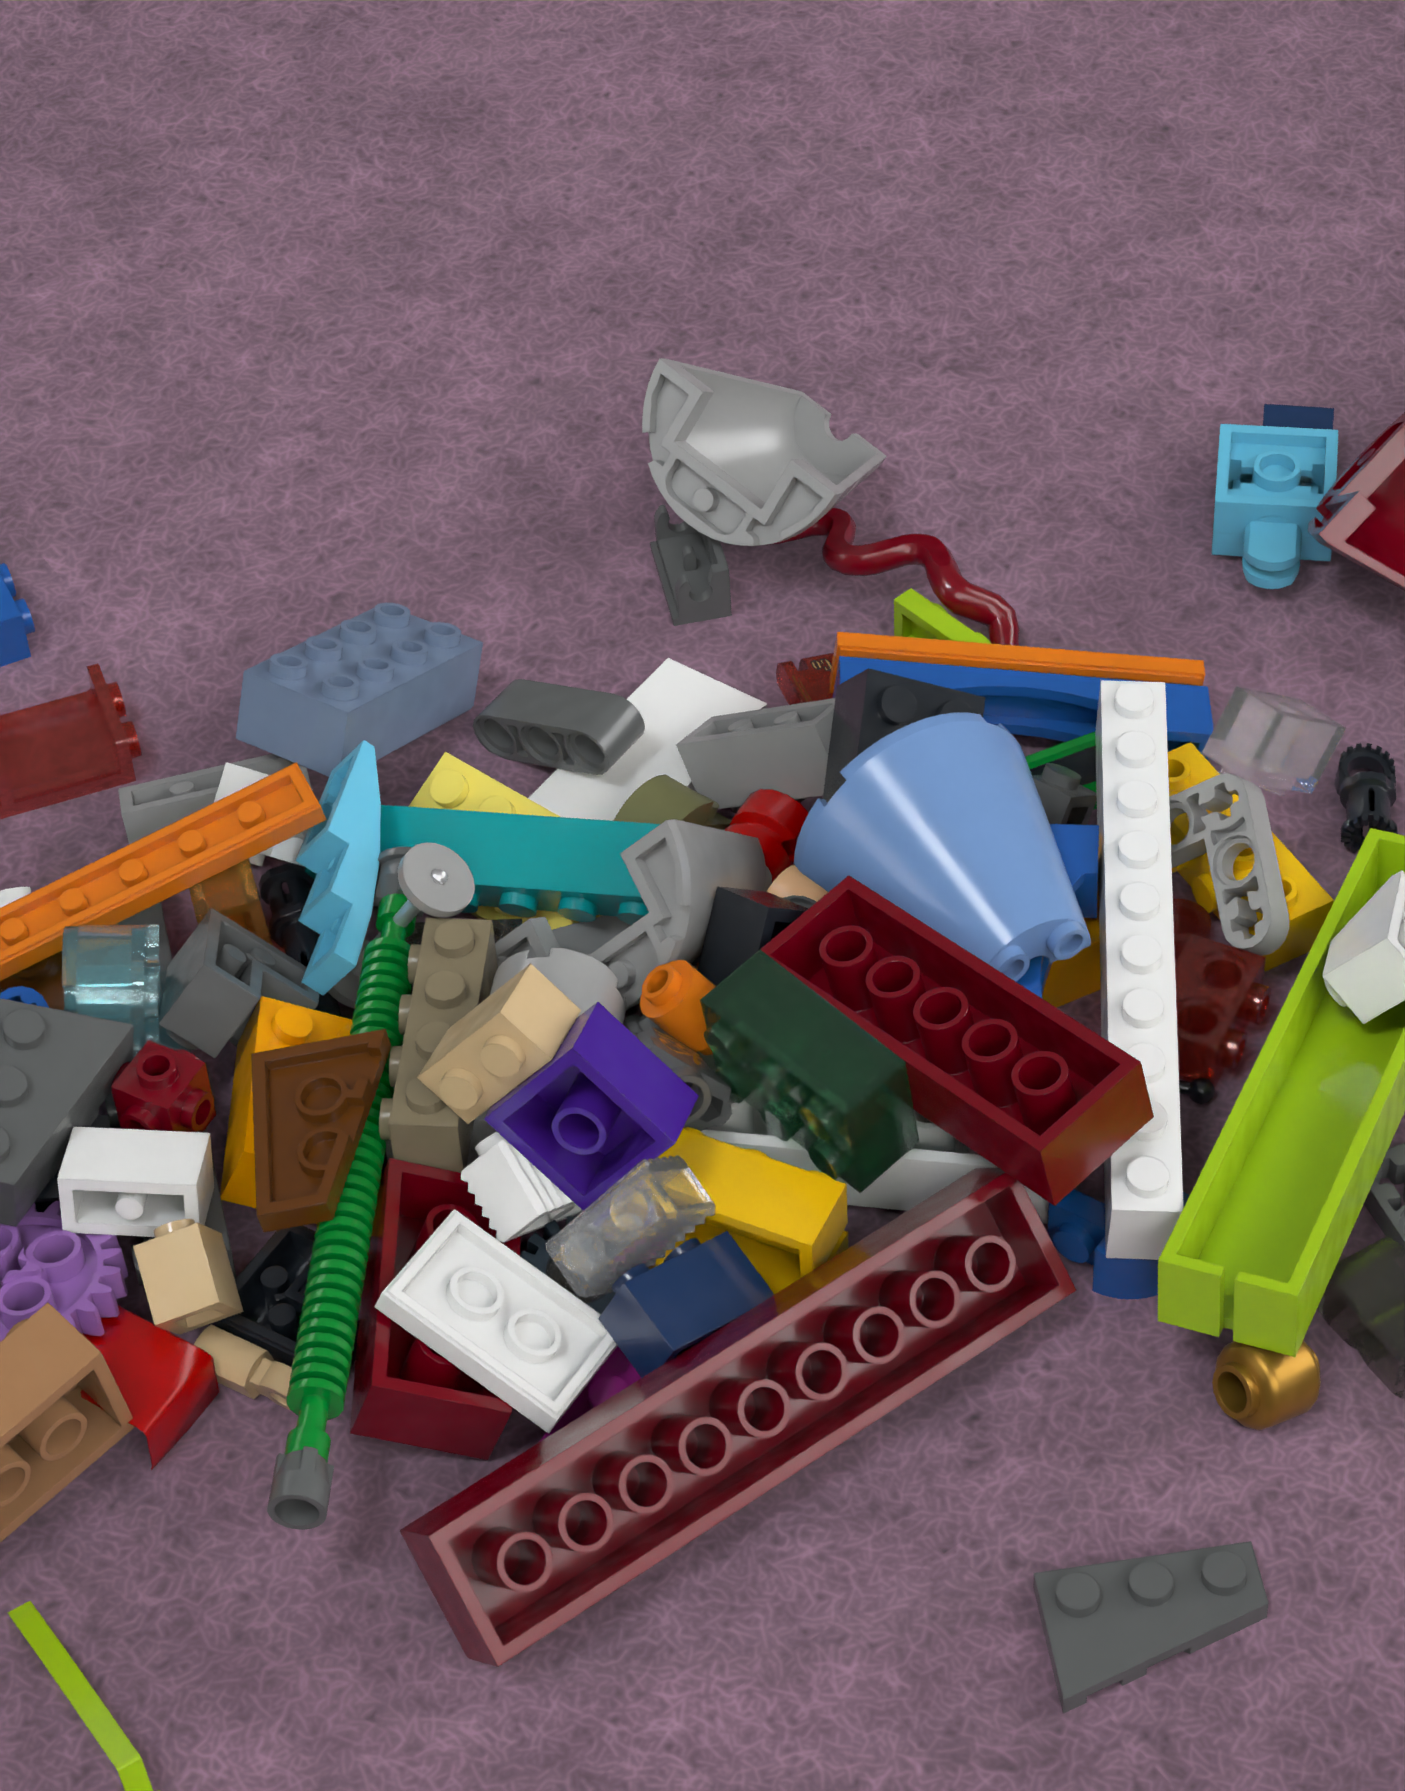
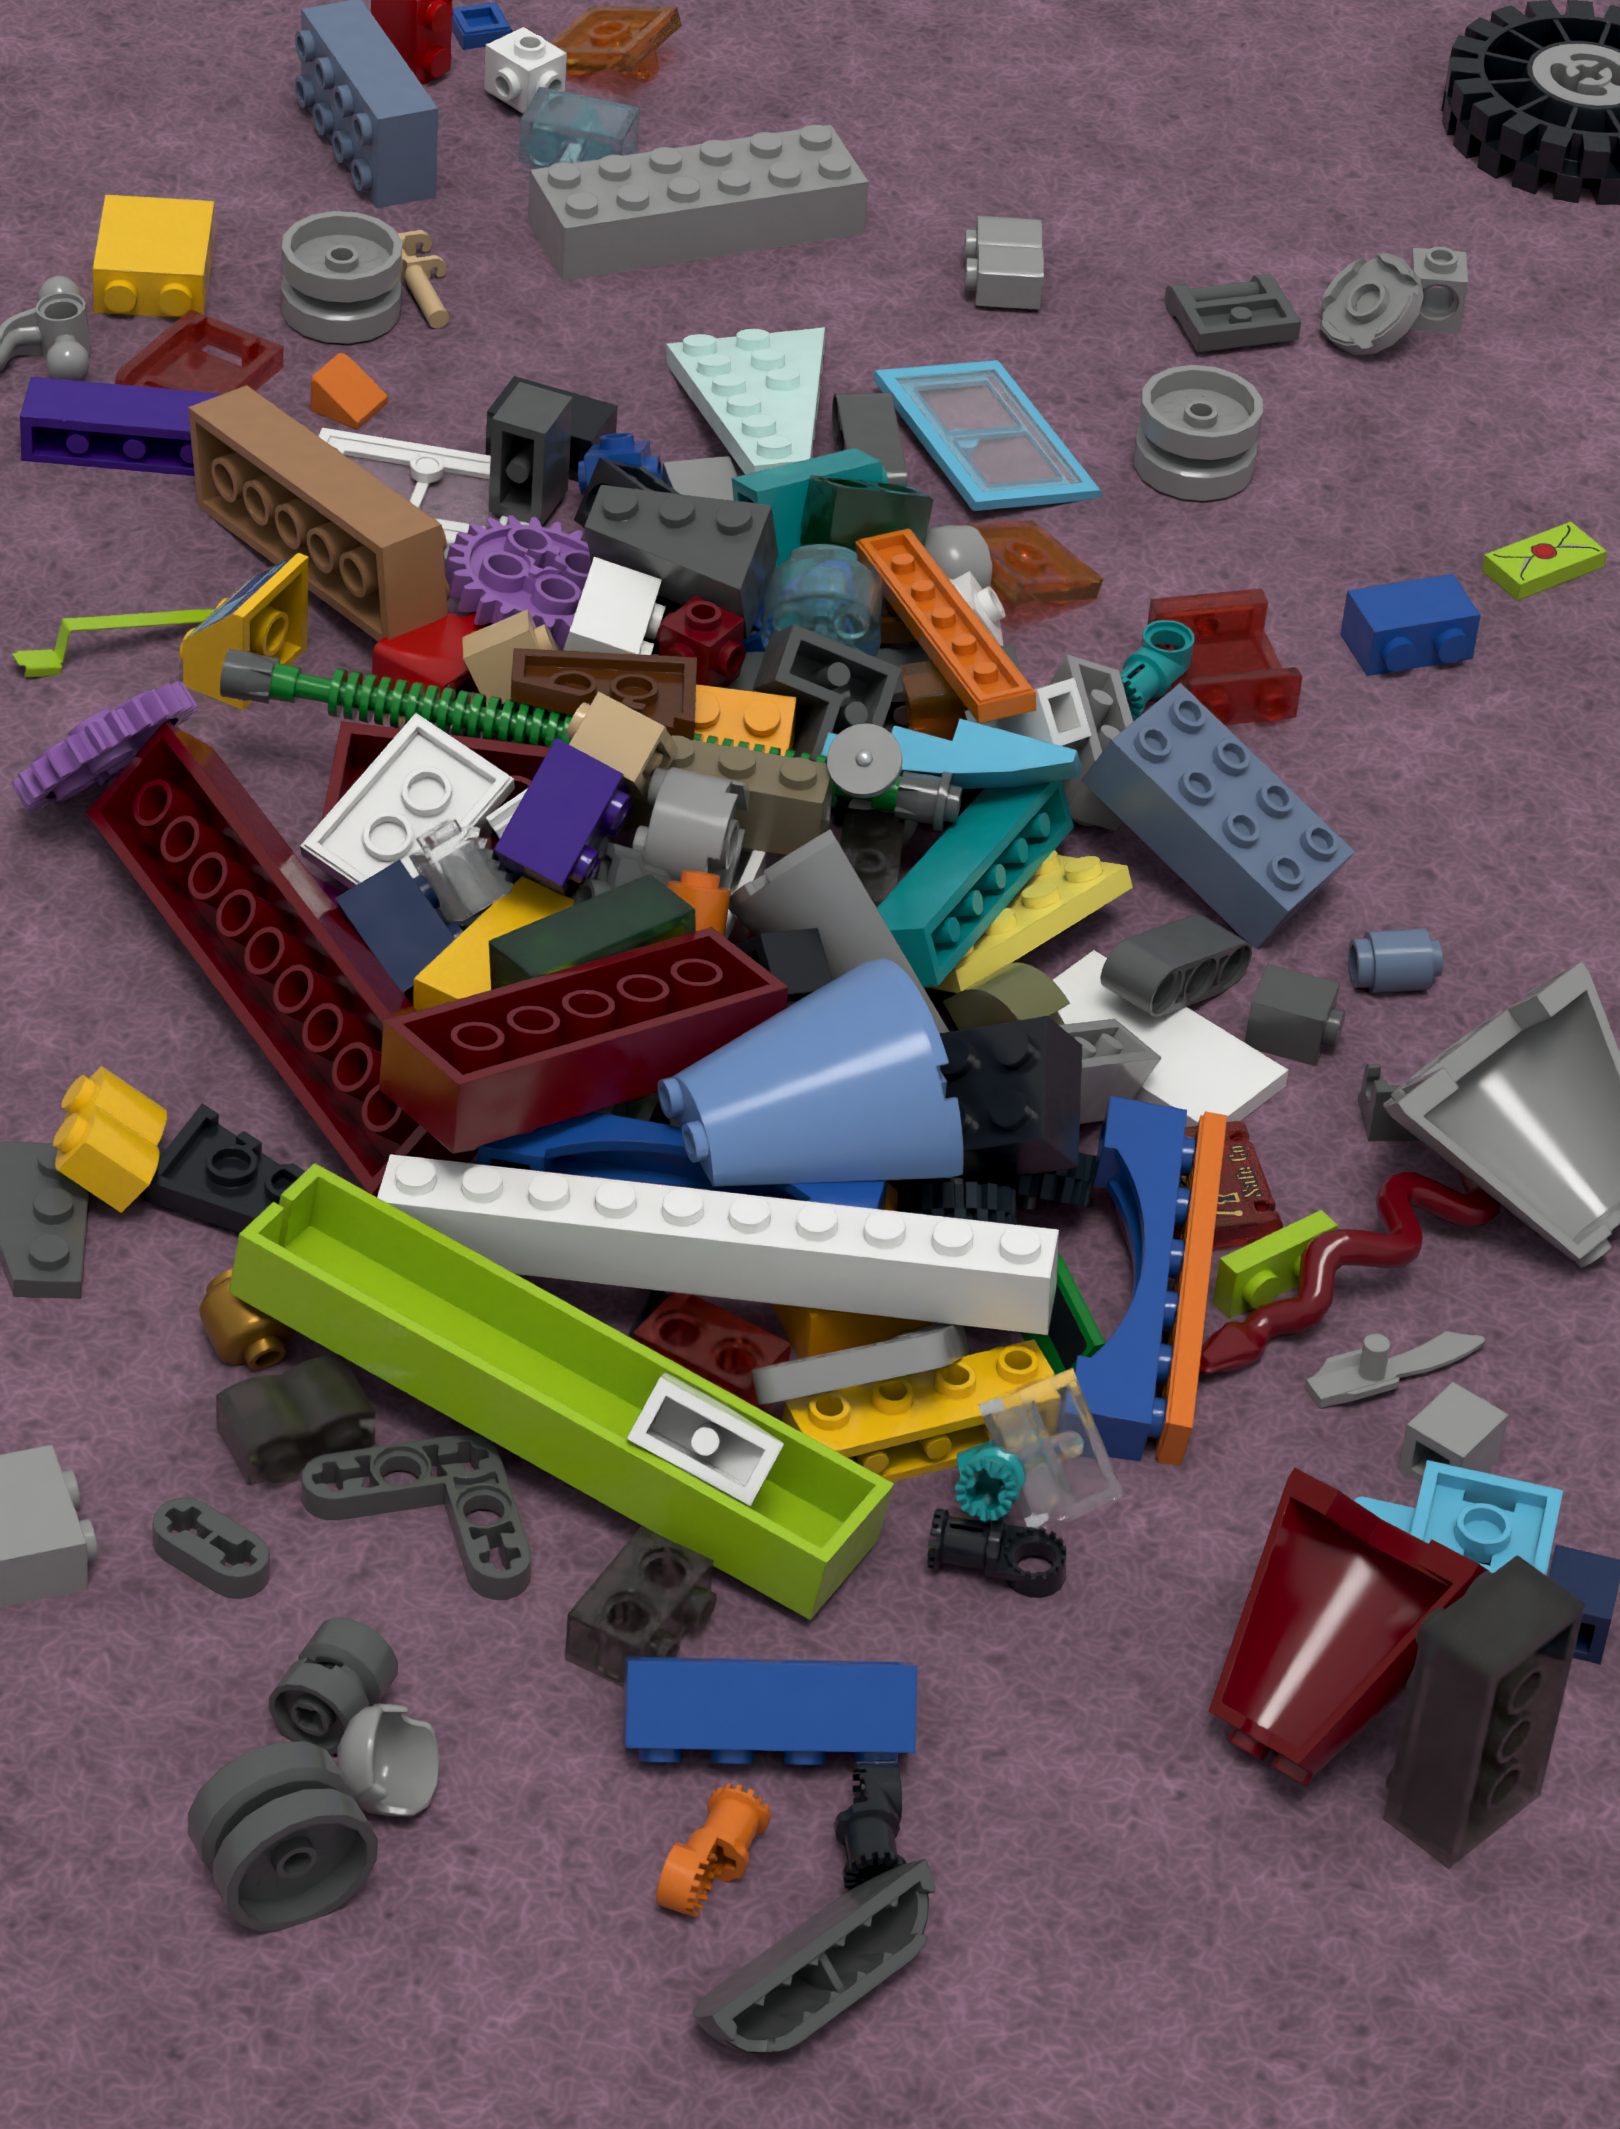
camera: 90 degrees right, 5 degrees down
none -> medium lavender gear [11,681,198,811]
none -> yellow brick [53,1066,167,1213]
none -> black wing [142,1103,306,1233]
none -> yellow slope [179,553,308,710]
none -> teal connector [954,1439,1026,1522]
none -> teal connector [1120,620,1194,721]
none -> dark grey brick [1245,964,1346,1066]
none -> light grey piece [1305,1331,1485,1408]
none -> sand blue brick [1348,928,1443,993]
none -> light grey brick [1398,1382,1509,1484]

